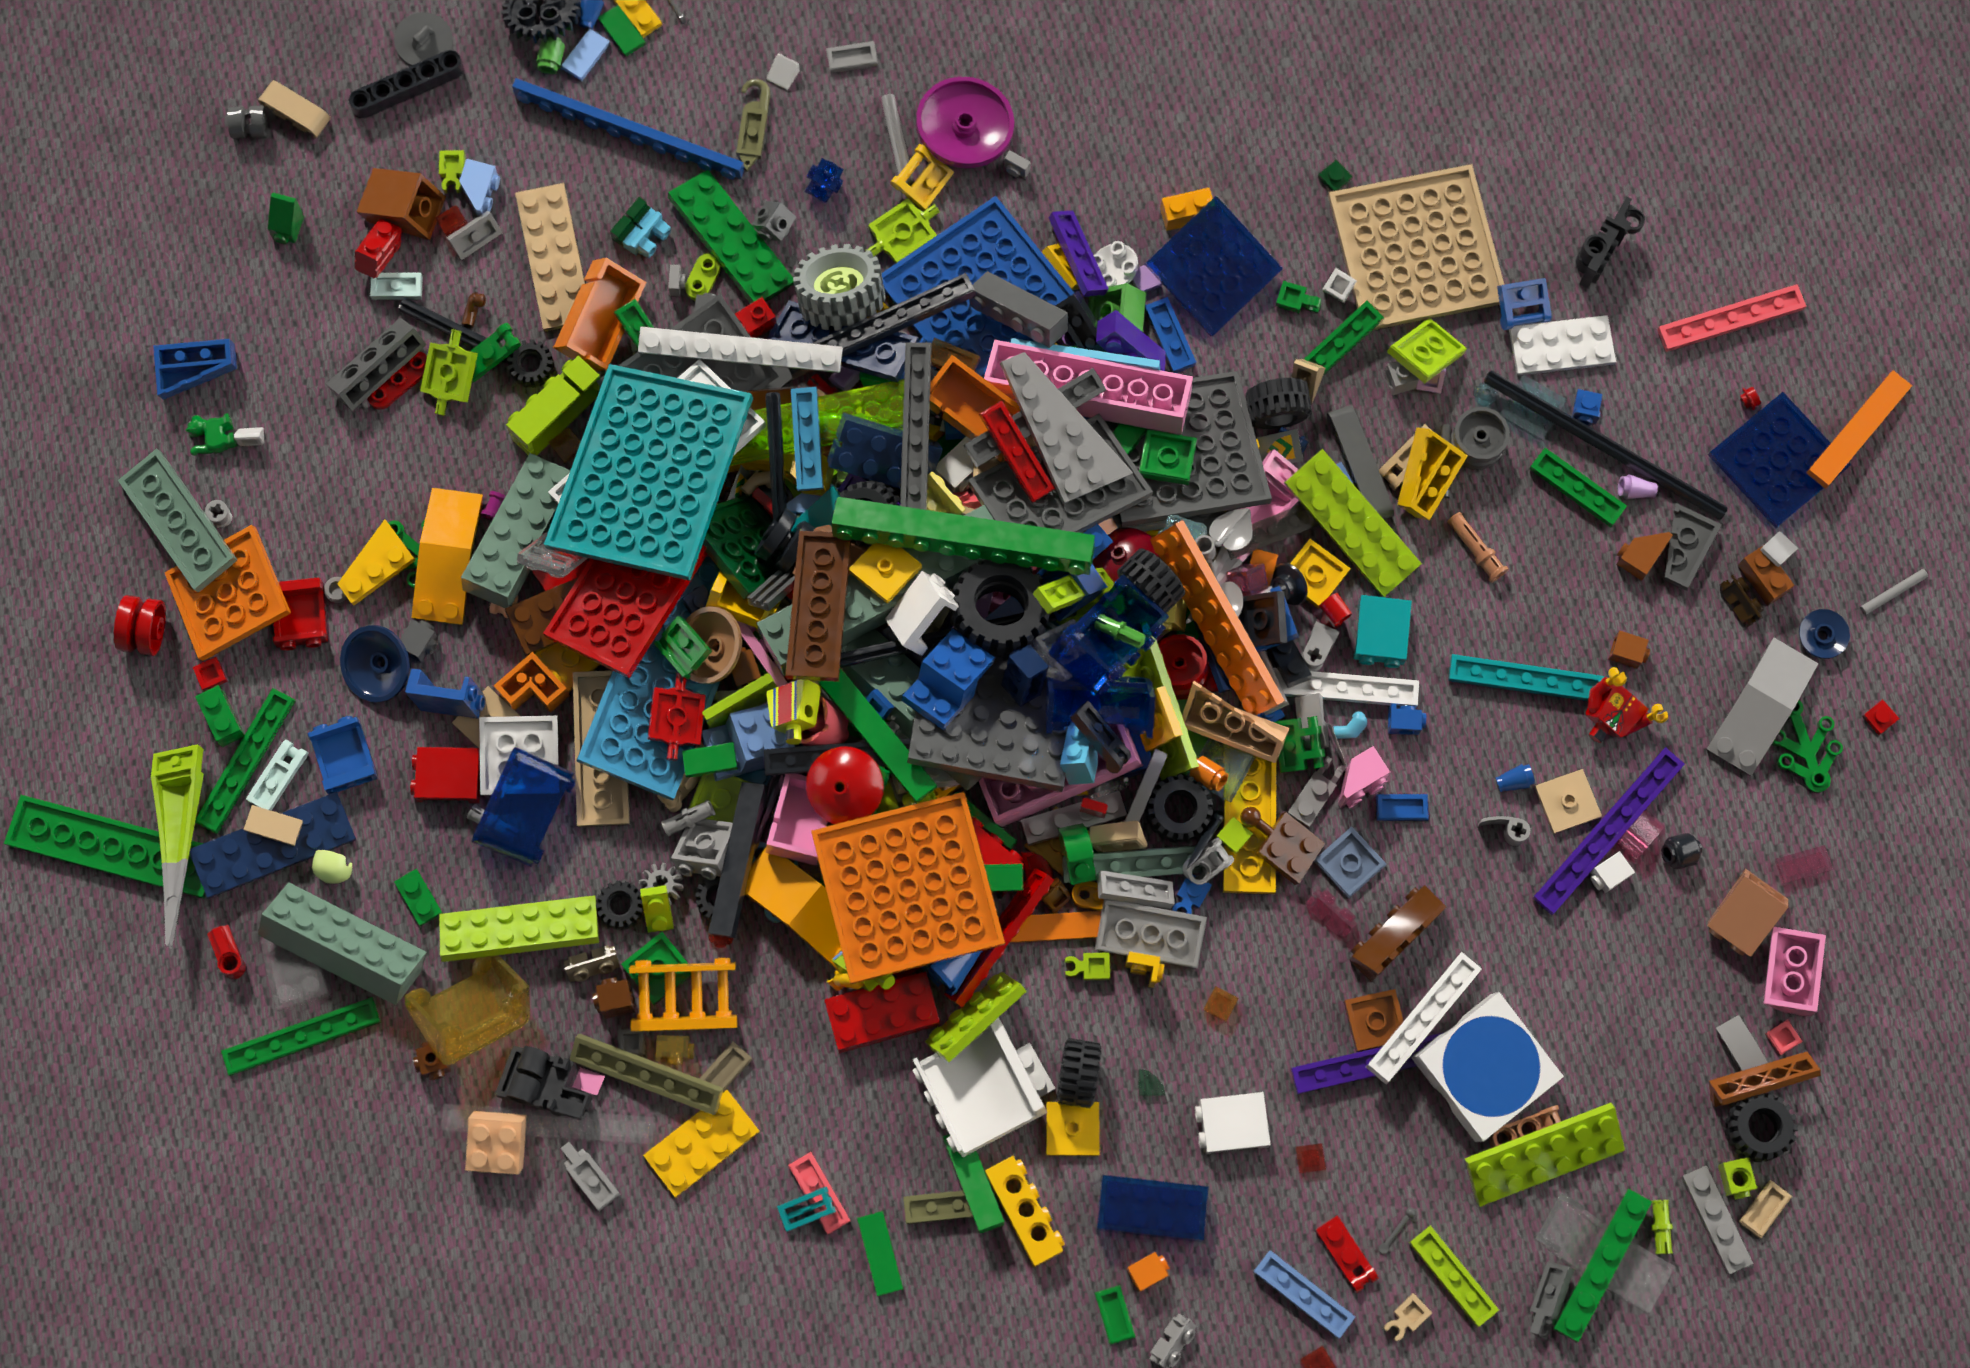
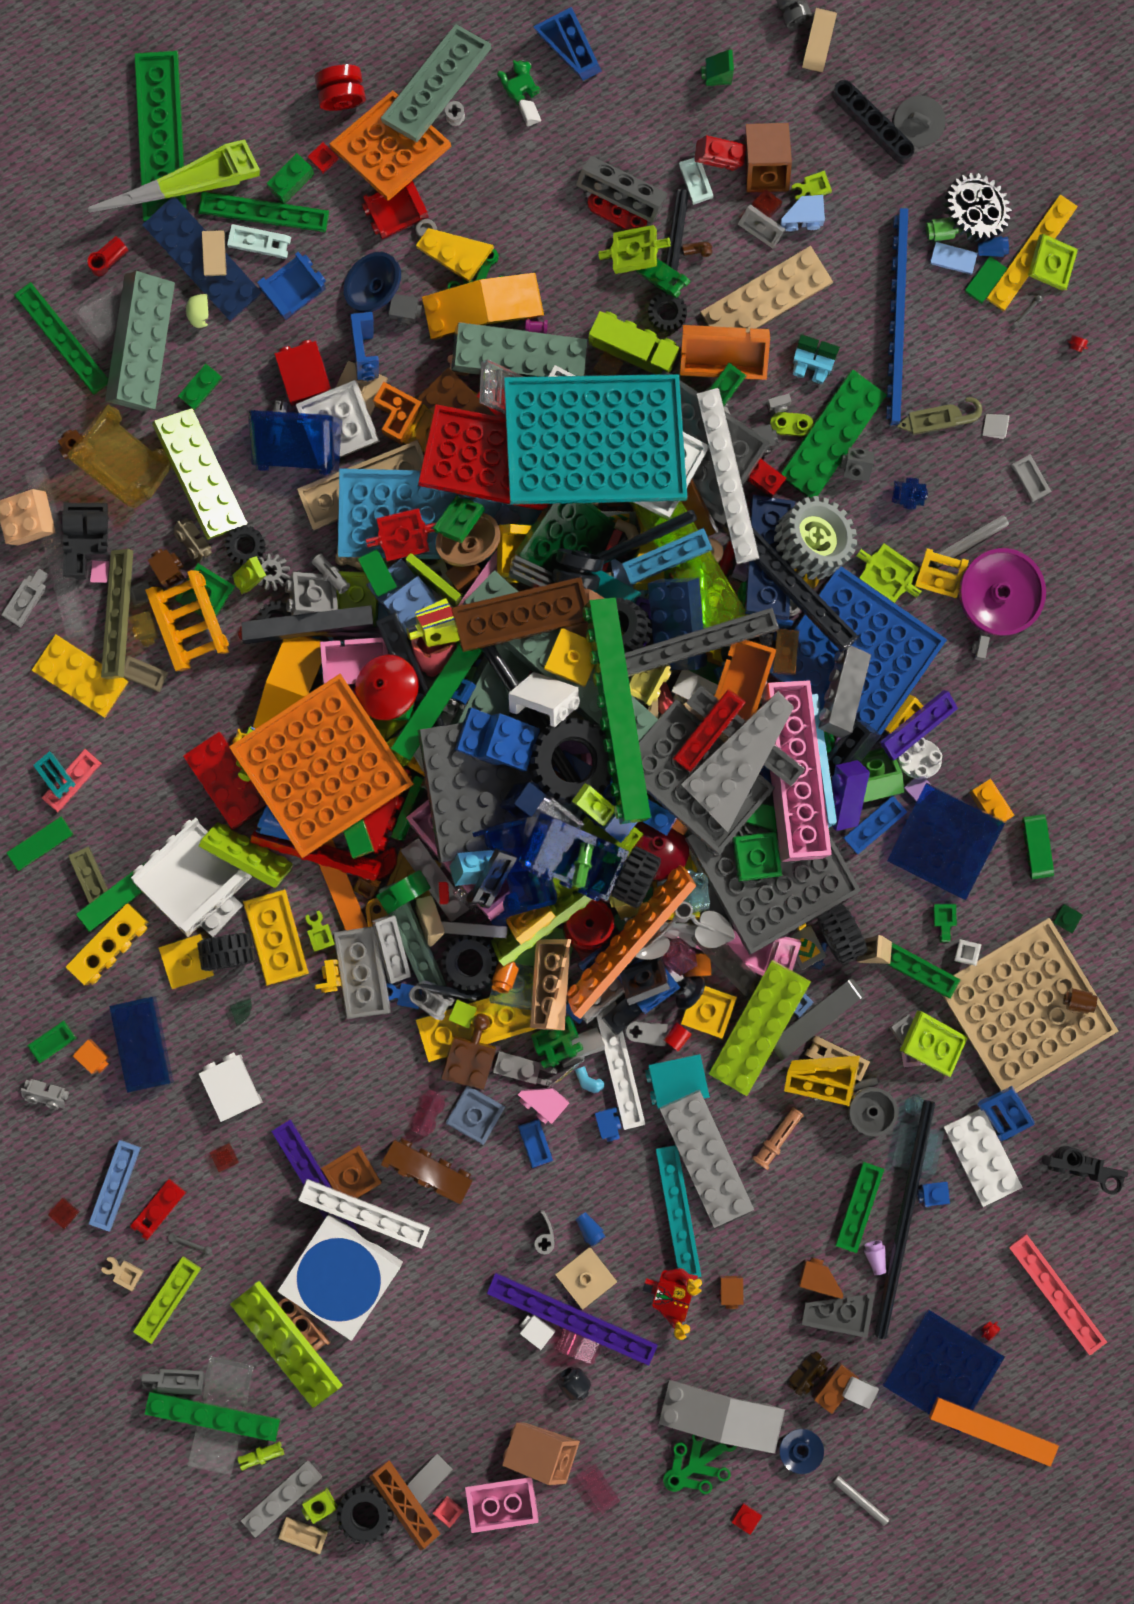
camera: 75 degrees right, 10 degrees up
clear orange plate [1203,986,1239,1022] -> none
none -> yellow tile [243,889,309,986]
none -> light grey plate [660,1090,754,1228]
none -> green beam [1022,814,1054,880]
none -> reddish brown brick [1063,988,1098,1014]

